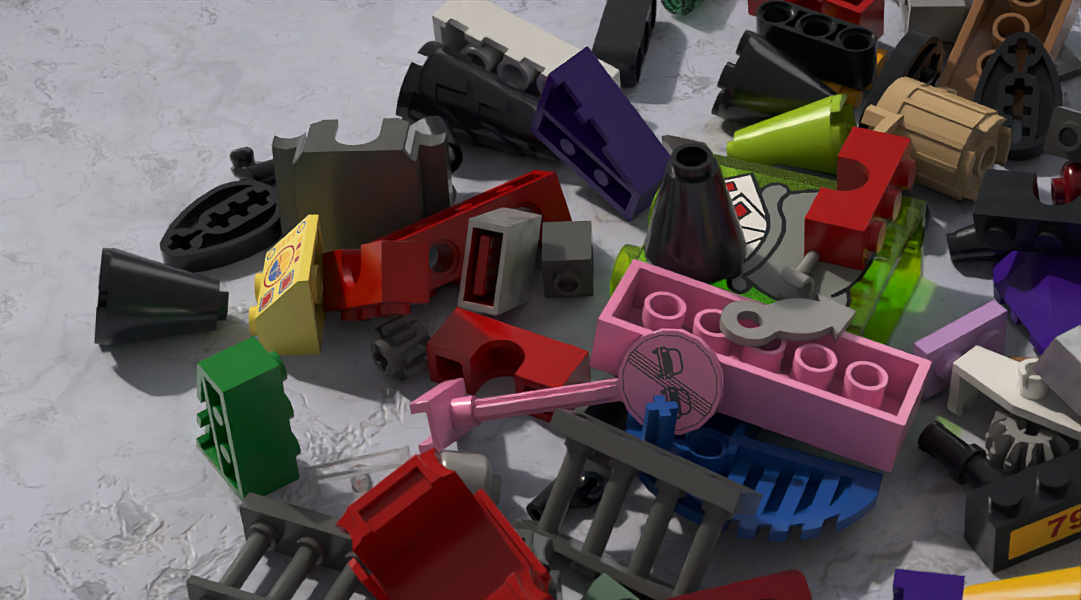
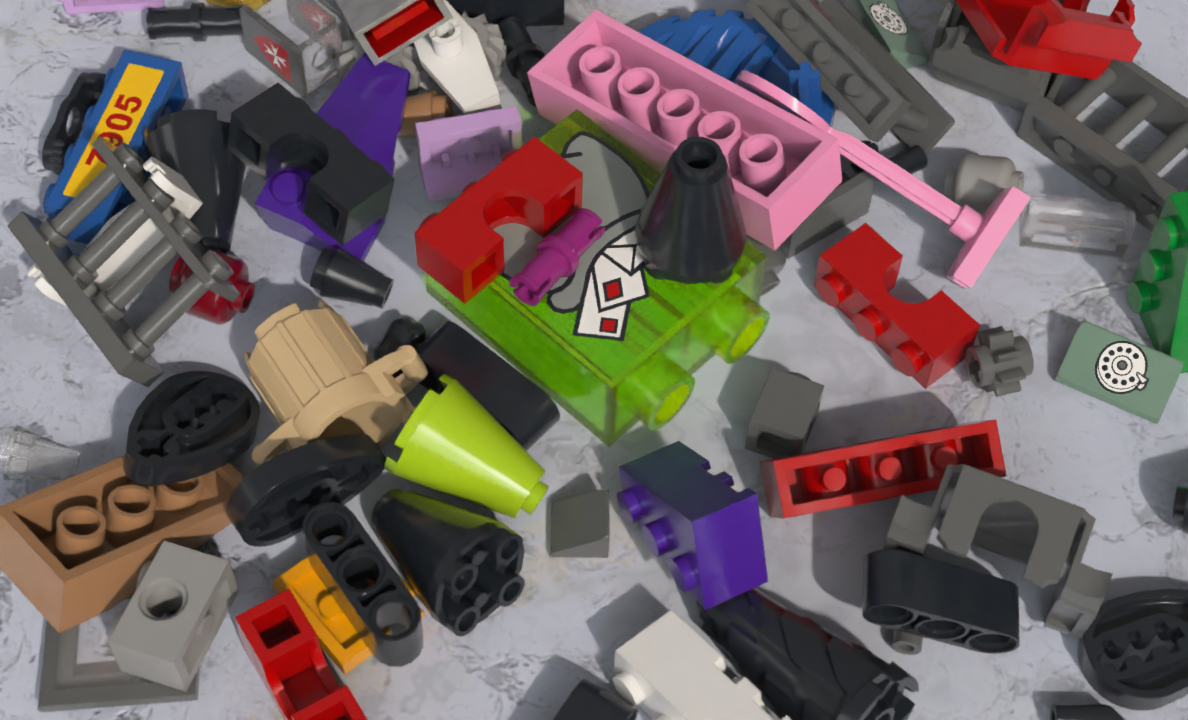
camera: 165 degrees left, 15 degrees up
light yellow slope [248,215,327,355] -> none
red arch [322,240,429,322] -> none
flat silver piece [457,207,542,315] -> none
light grey brick [719,293,856,347] -> none
light grey hand [779,250,820,299] -> none
none -> magenta pin [509,208,605,306]
none -> sand green slope [1054,321,1184,424]

